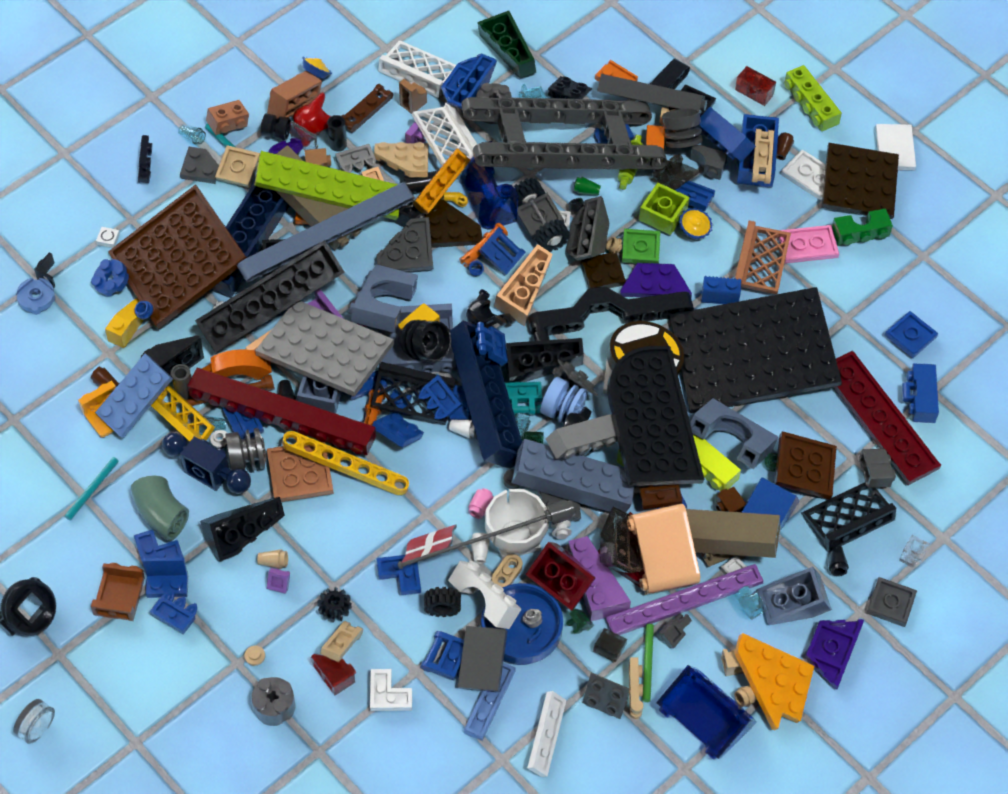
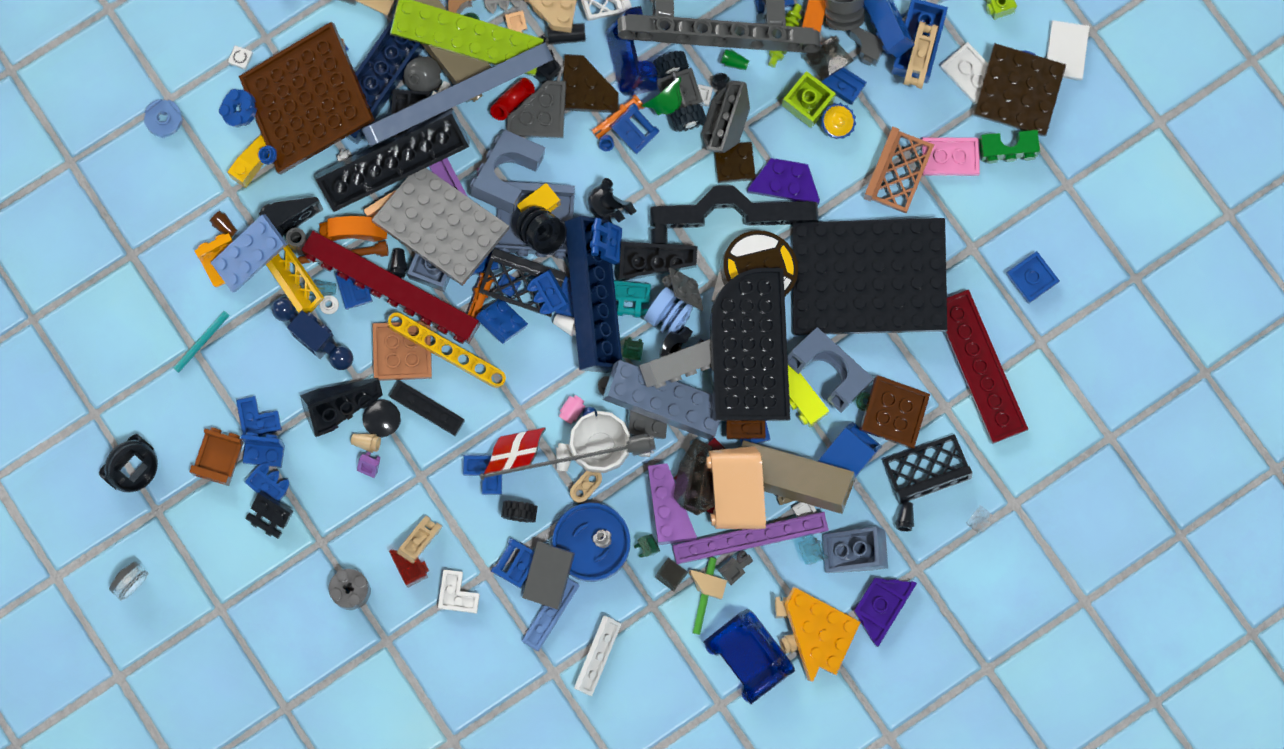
camera: 10 degrees right, 20 degrees up
black bracket [34,252,55,289] -> none
sand green brick [131,475,189,541] -> none
flat silver wheel [225,428,267,471] -> none
tan plate [244,645,265,666] -> none
black gear [317,587,352,622] -> none
light orange brick [413,148,470,214] -> none
yellow arm [442,192,468,207] -> none
white arch [448,561,521,629] -> none
light nougat wedge [494,244,553,326] -> none
clear light blue cone [514,413,531,442] -> none
dark red slope [525,542,596,611] -> none
dark grey hinge [582,672,630,719] -> none
tan plate [606,237,622,253] -> none
bright green plate [622,229,660,264] -> none
tan plate [629,657,643,719] -> none
blue brick [701,276,741,304] -> none
reddish brown brick [715,487,746,513] -> none
reddish brown cone [776,132,794,160] -> none
dark grey brick [859,449,896,488] -> none
dark grey tile [866,577,917,627] -> none
blue piece [902,363,939,423] -> none
none -> black plate [245,491,293,539]
none -> black dish [363,400,401,438]
none -> black plate [389,381,465,437]
none -> dark grey cylinder [403,56,442,92]
none -> red cylinder [490,78,535,121]
none -> green hat [642,76,682,116]
none -> tan slope [689,570,727,599]

